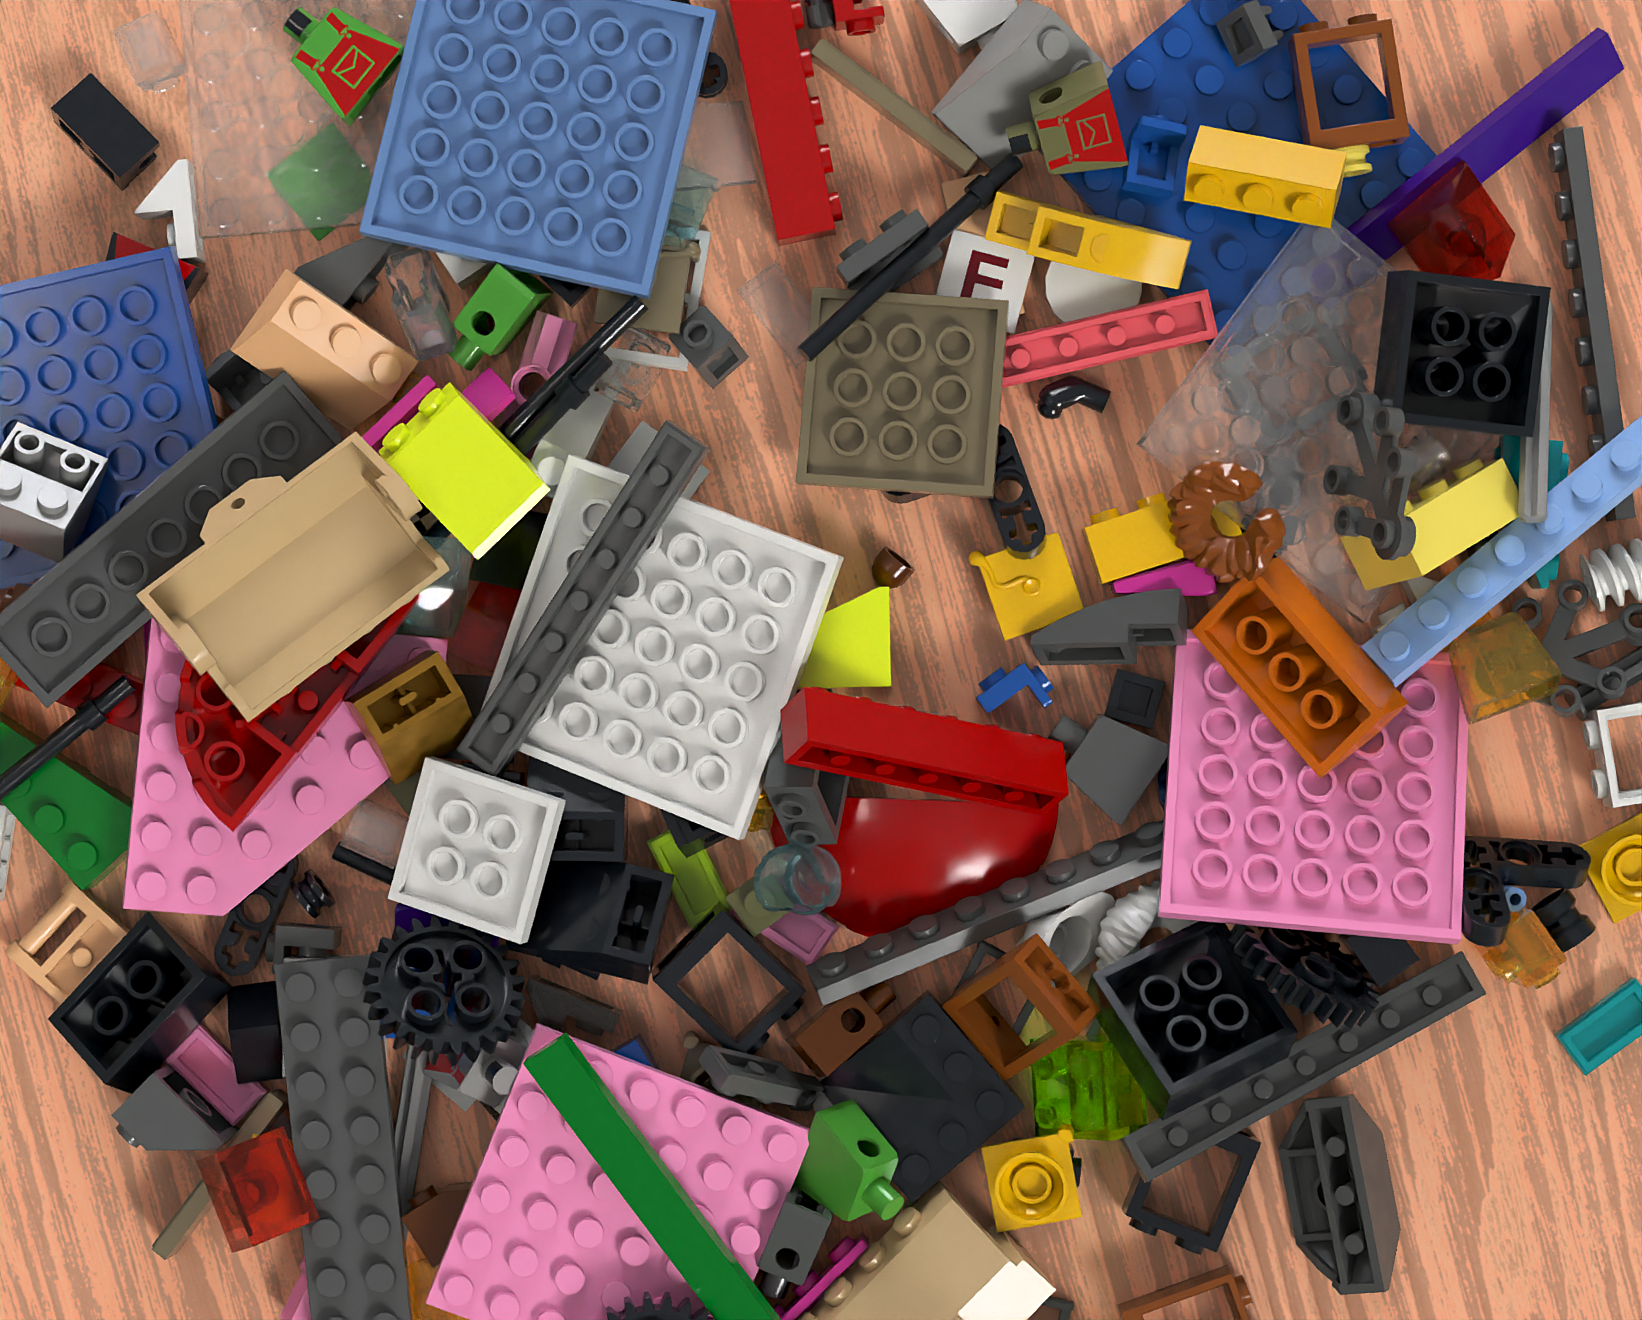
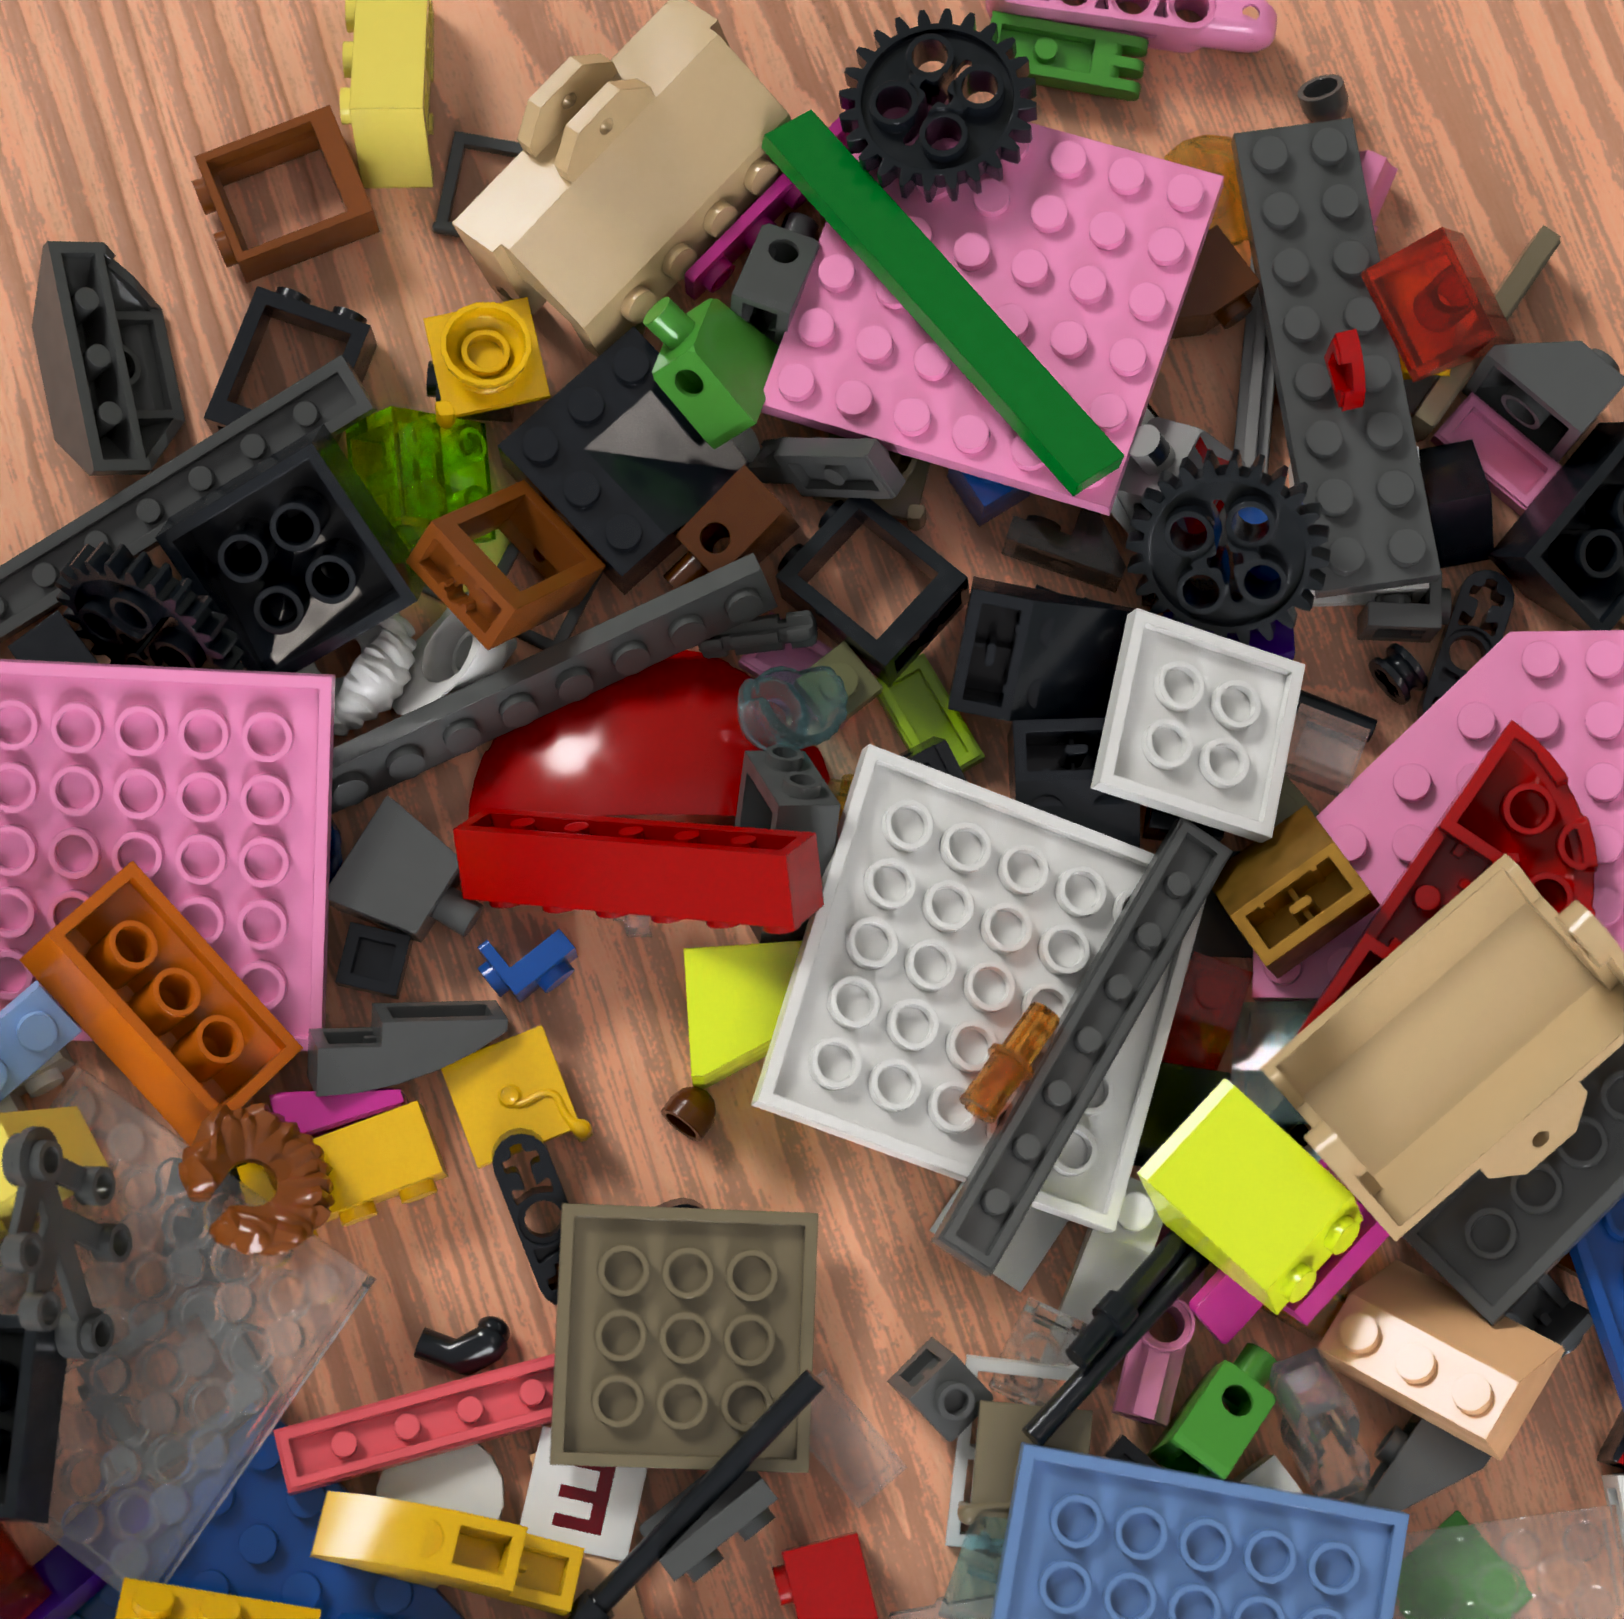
camera: 175 degrees right, 10 degrees down
none -> dark grey axle [698,610,818,659]
none -> clear orange axle [959,1002,1060,1124]
none -> red tile [1324,329,1366,412]

